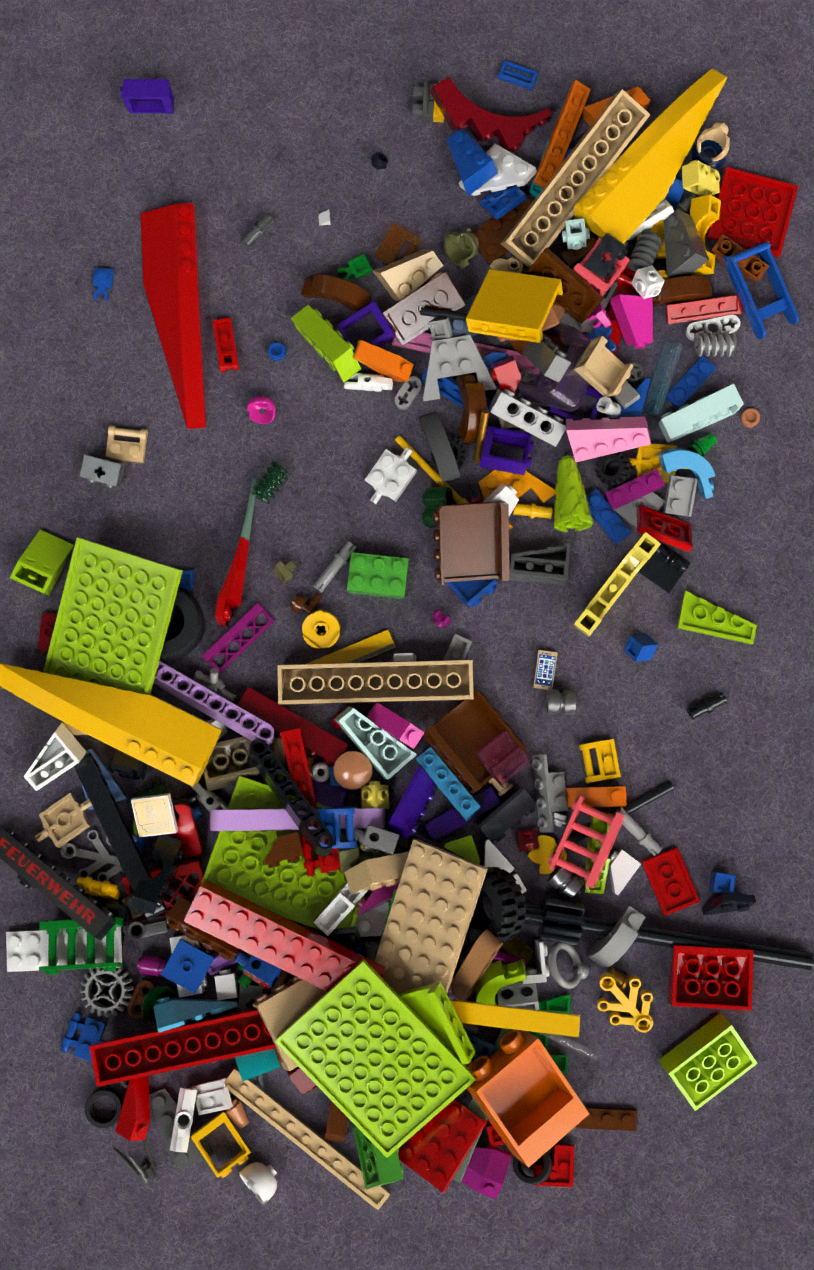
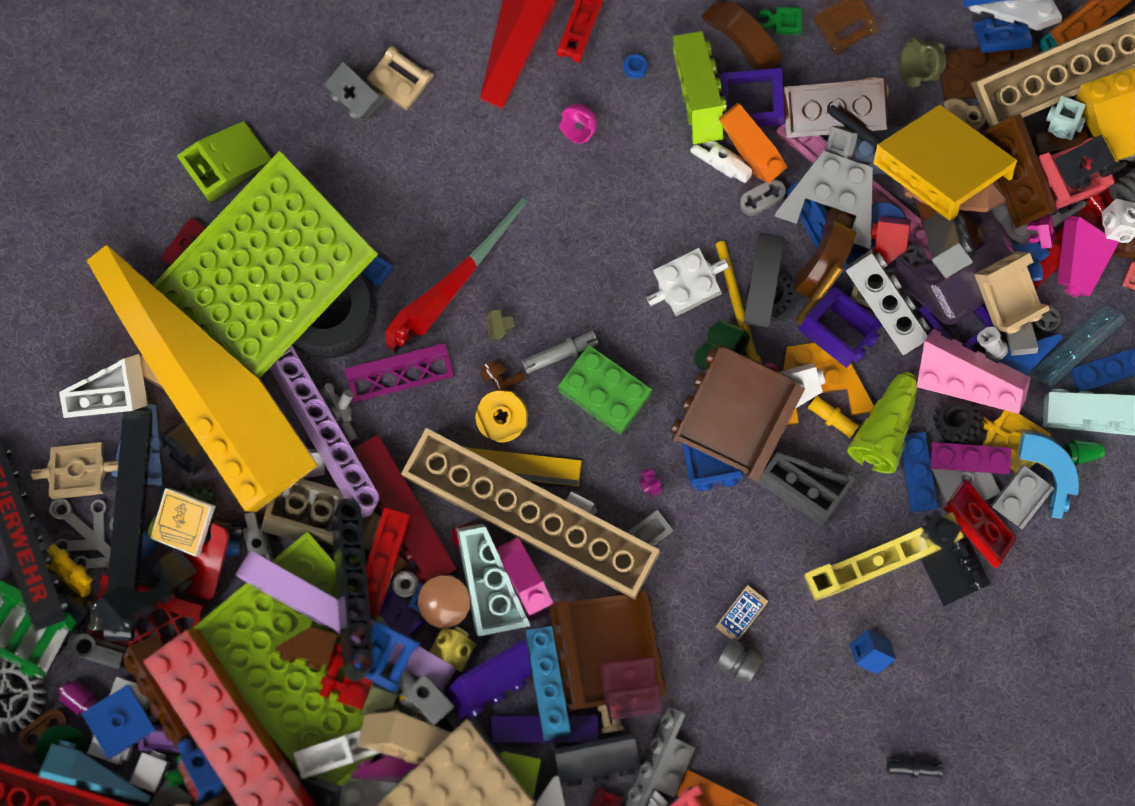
camera: 30 degrees right, 5 degrees down
clear green piece [250,461,289,504] -> none
tan wedge [372,249,443,302] -> none
yellow plate [579,739,621,783] -> none
lime wing [677,590,757,645] -> none
none -> black bracket [919,510,962,552]

